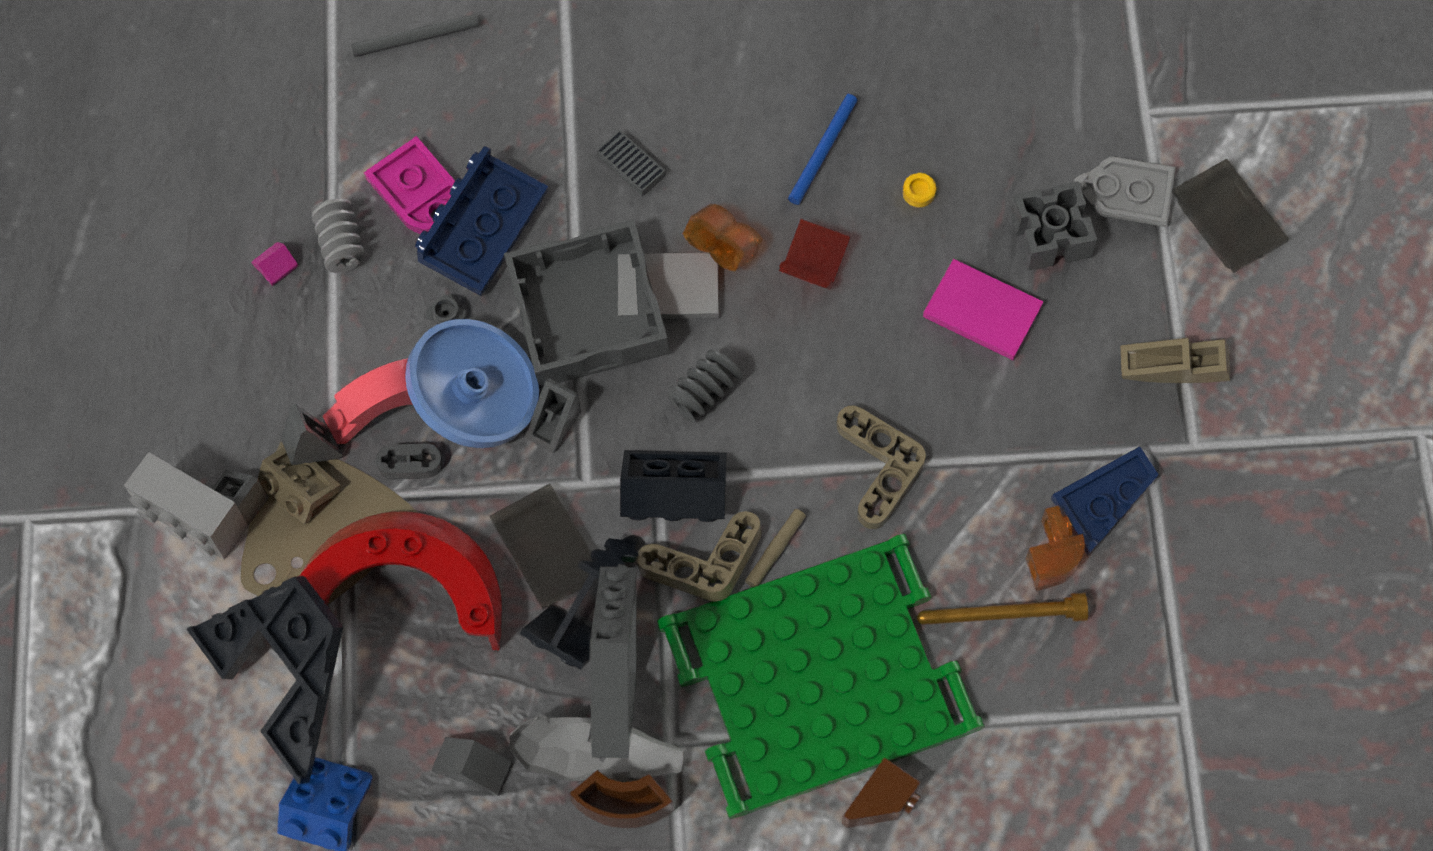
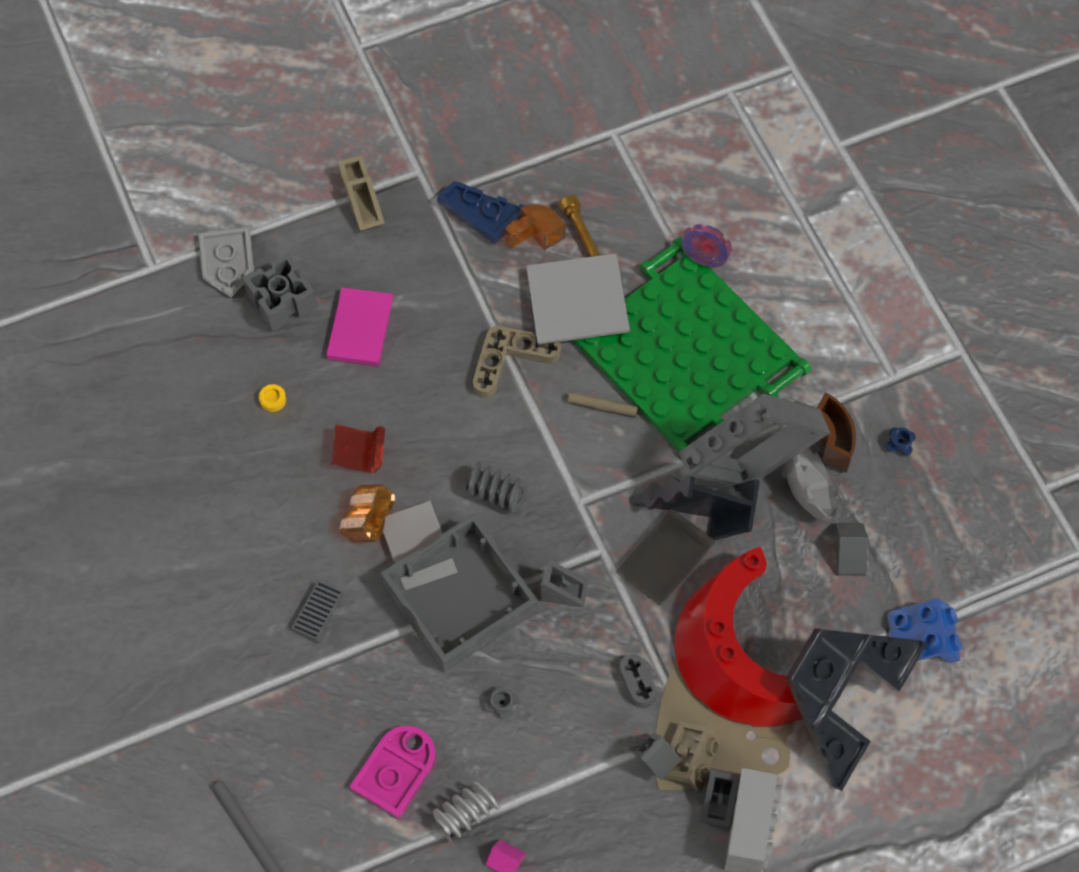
camera: 110 degrees left, 5 degrees down
coral arch [323,358,413,444] -> none
medium blue dish [405,319,539,448] -> none
dark blue bracket [415,146,548,296] -> none
black slope [620,450,727,522] -> none
dark tan beam [637,511,762,602] -> none
blue bar [788,94,858,205] -> none
reddish brown slope [841,757,921,828] -> none
clear smoke piece [1172,159,1289,273] -> none
none -> light grey piece [527,253,630,345]
none -> clear pink tile [681,224,732,267]

